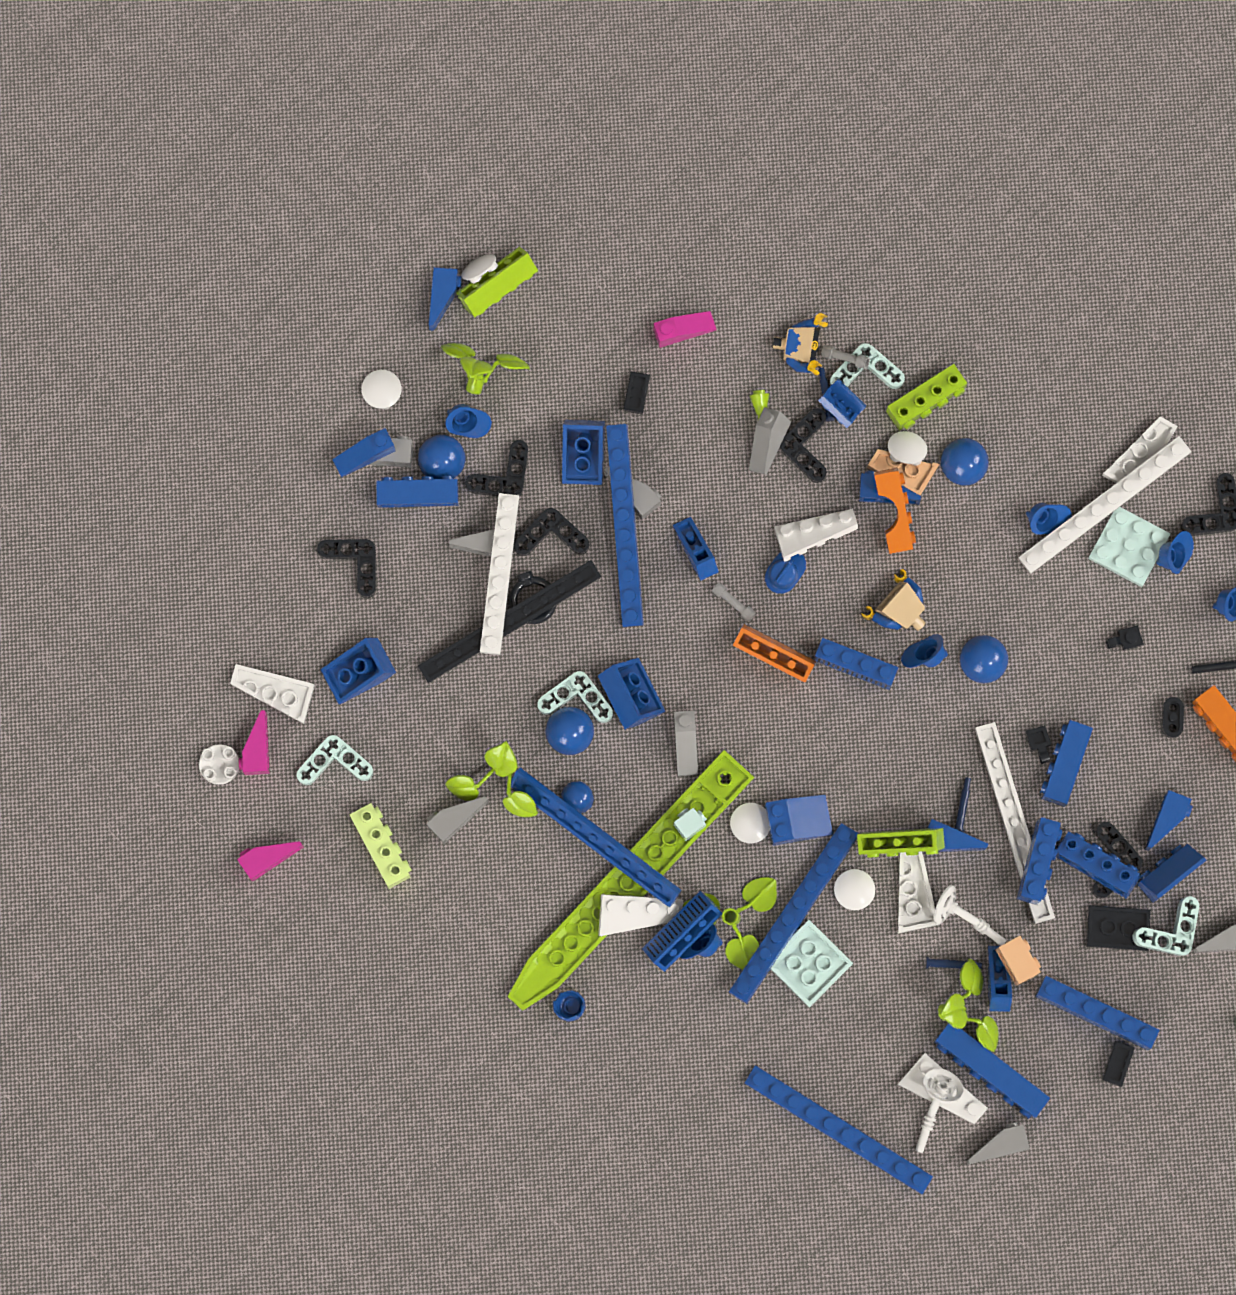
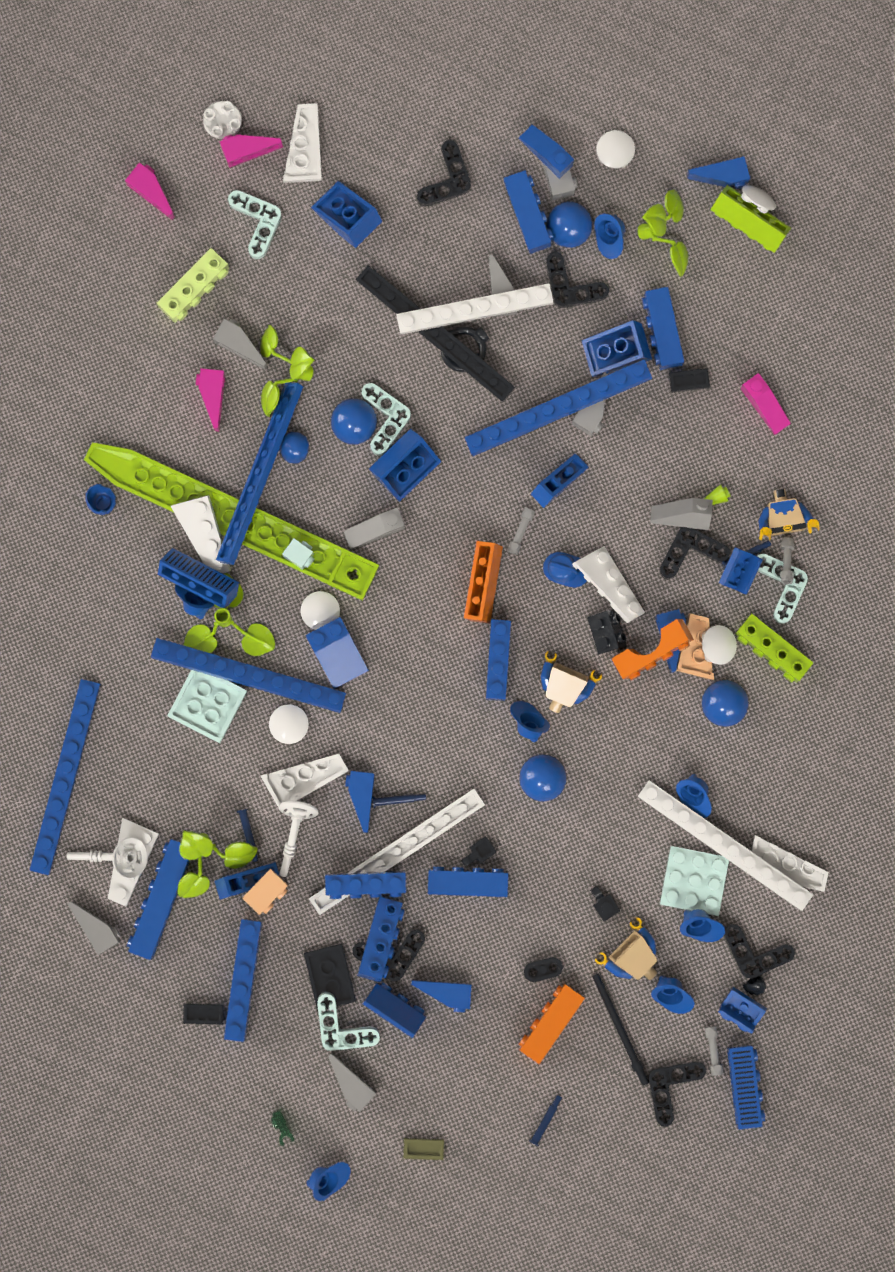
camera: 70 degrees right, 5 degrees up
black beam [514,508,589,556] -> none
lime brick [857,828,945,858] -> none
none -> dark pink slope [196,368,225,432]
none -> black bracket [587,610,627,655]
none -> tan torso [595,917,657,980]
none -> blue brick [641,287,684,370]

